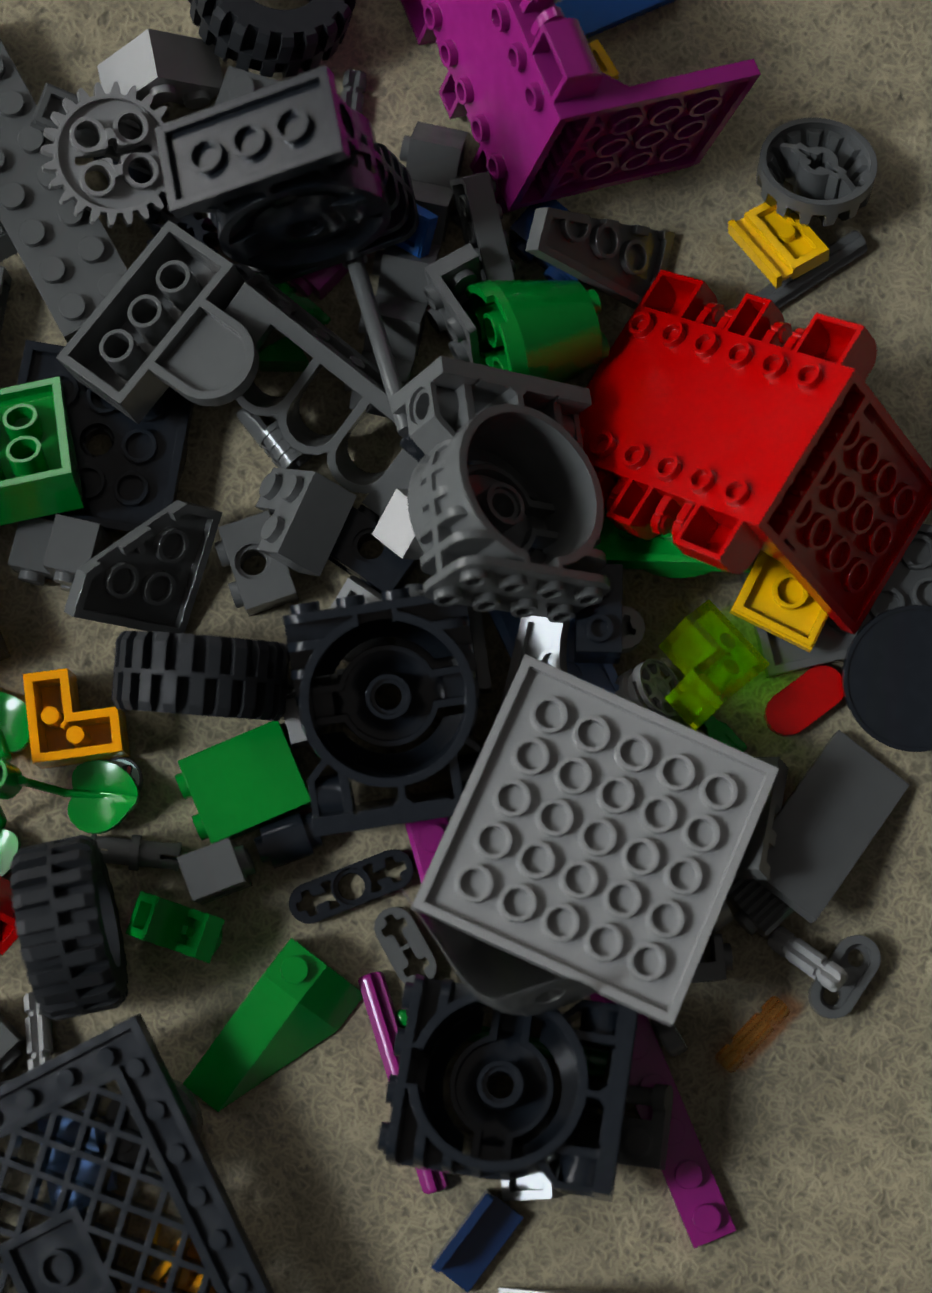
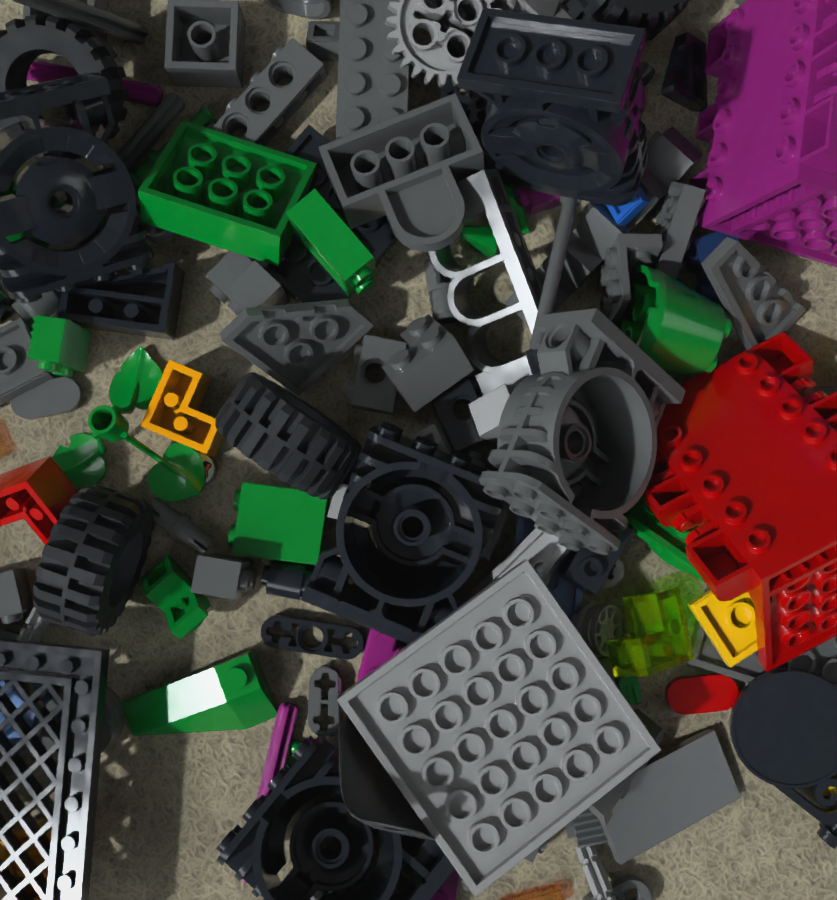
camera: 30 degrees right, 5 degrees up
none -> green window [286,189,377,298]
none -> black wing [661,32,708,112]

